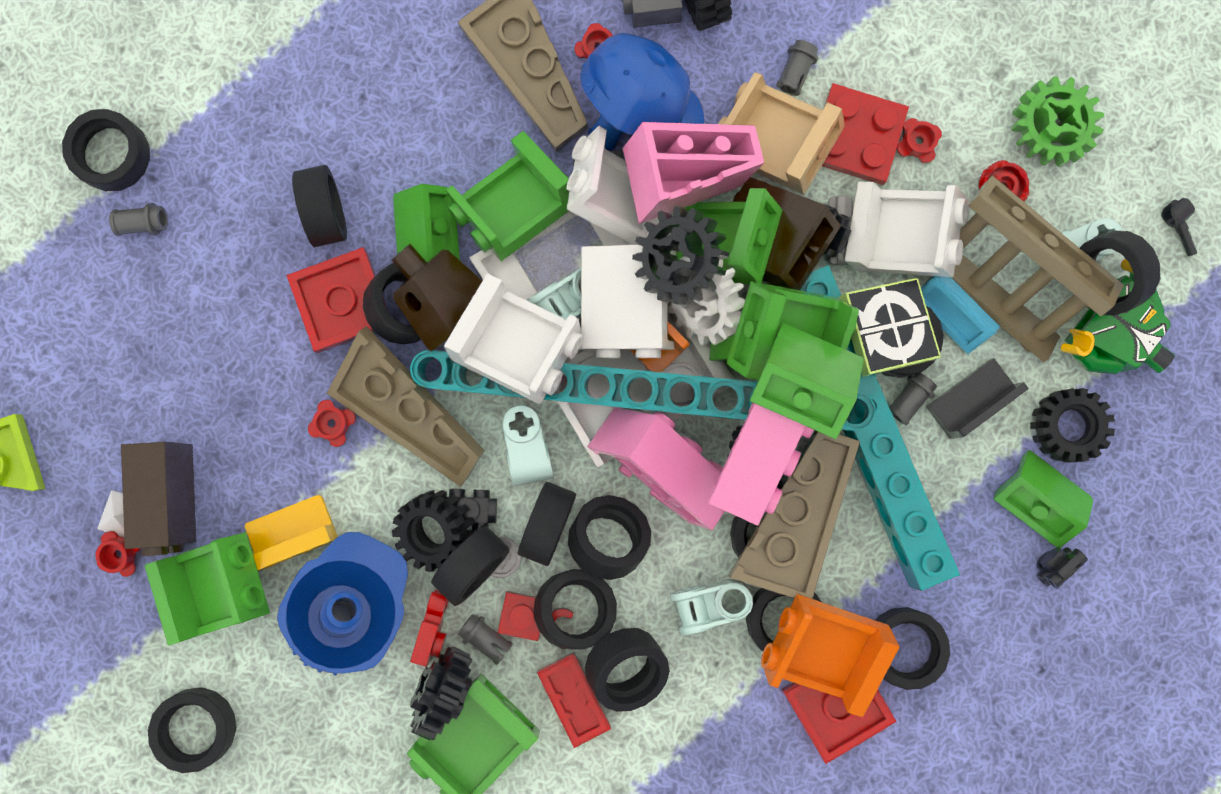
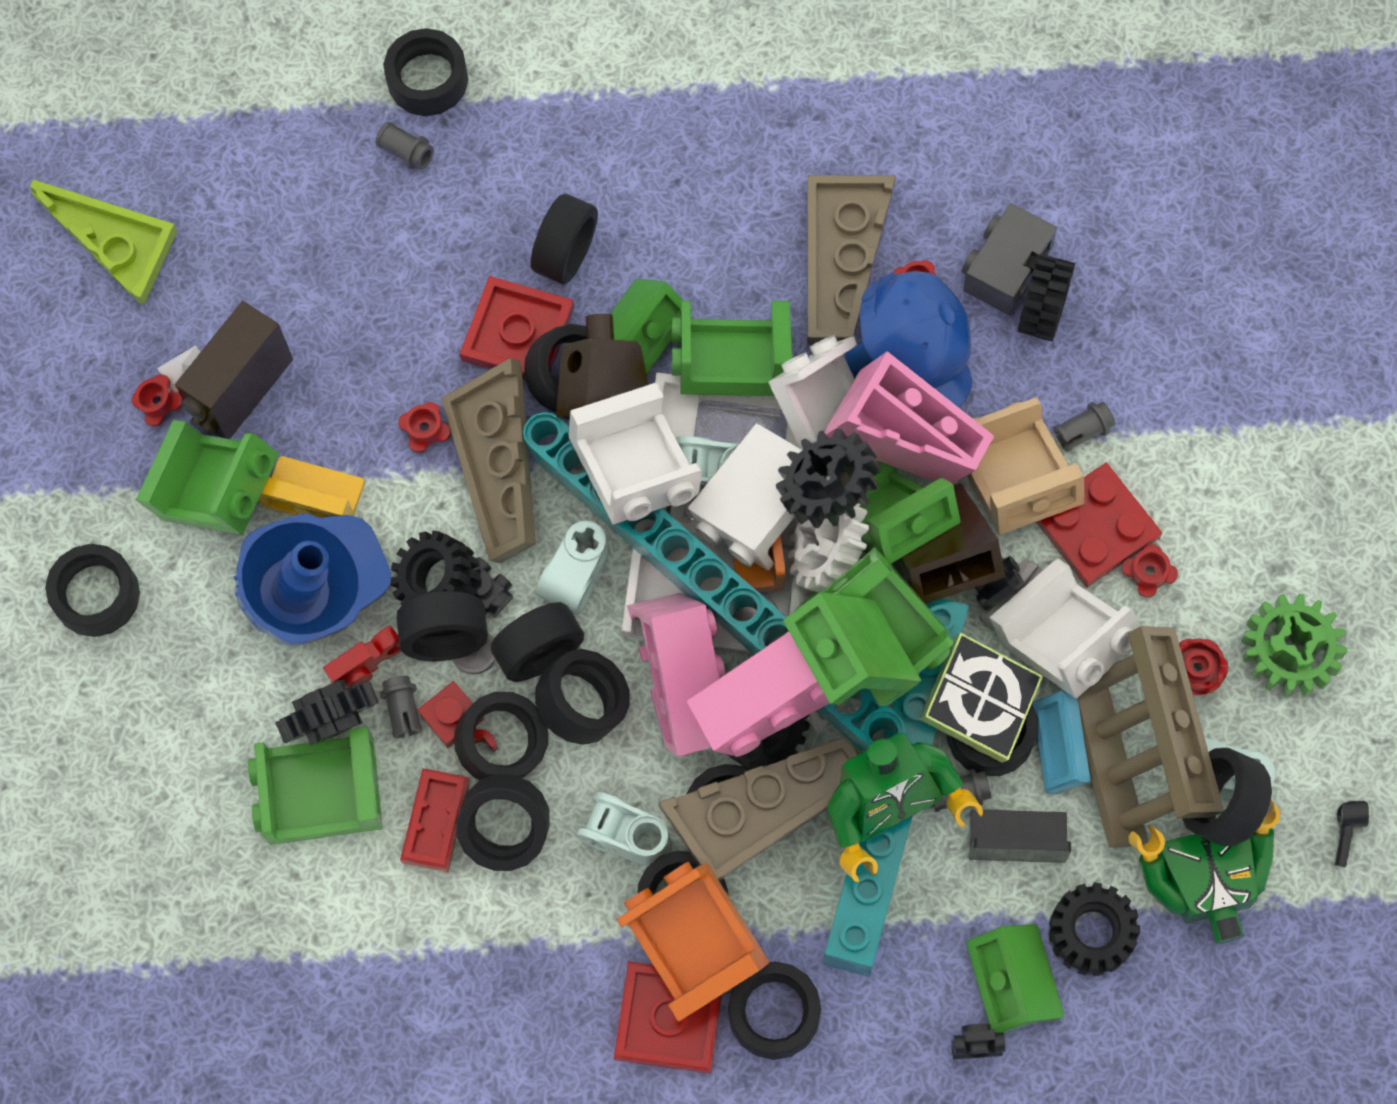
camera: 50 degrees right, 15 degrees down
none -> green torso [828,733,983,882]

